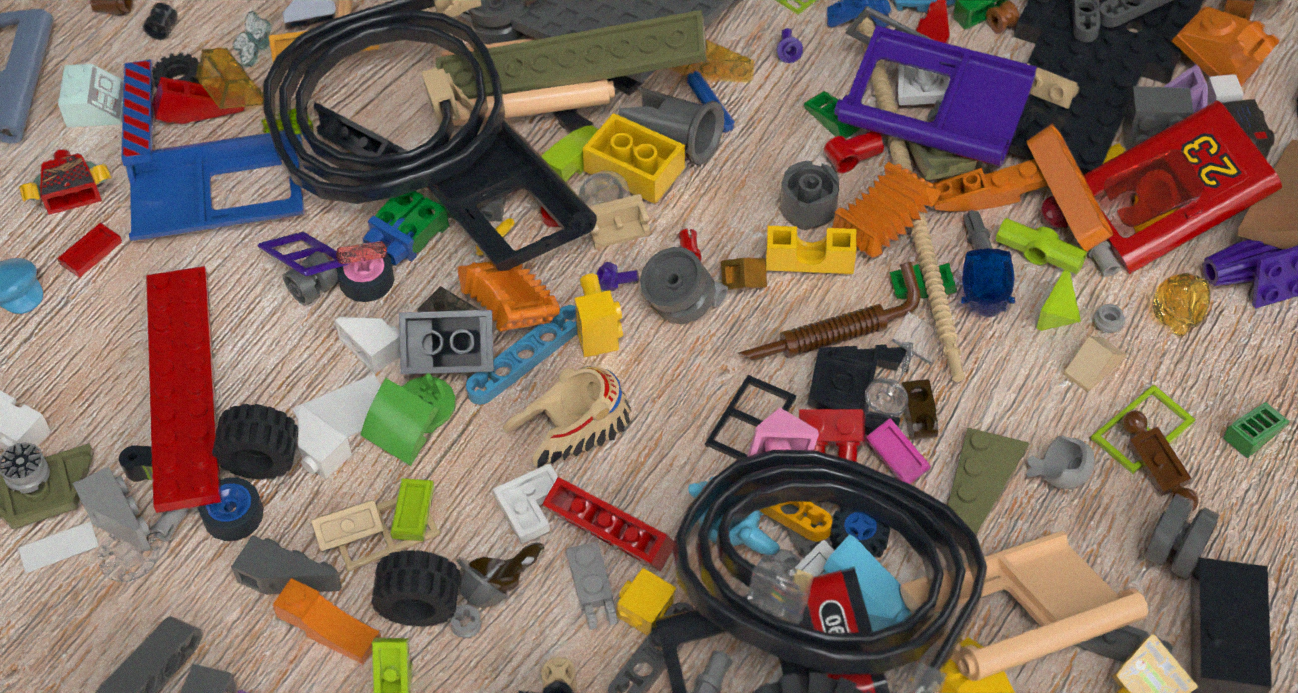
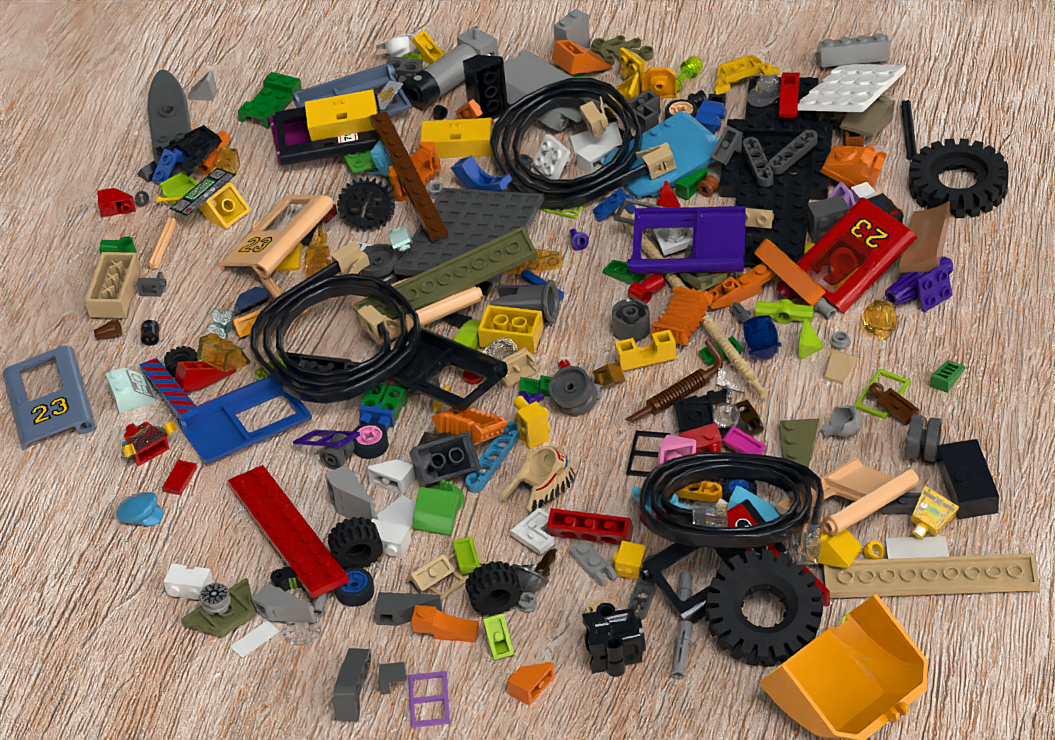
camera: 15 degrees left, 10 degrees down
clear red piece [336,241,387,264] -> none
none -> light grey slope [325,465,378,520]
none -> green slope [518,375,552,397]

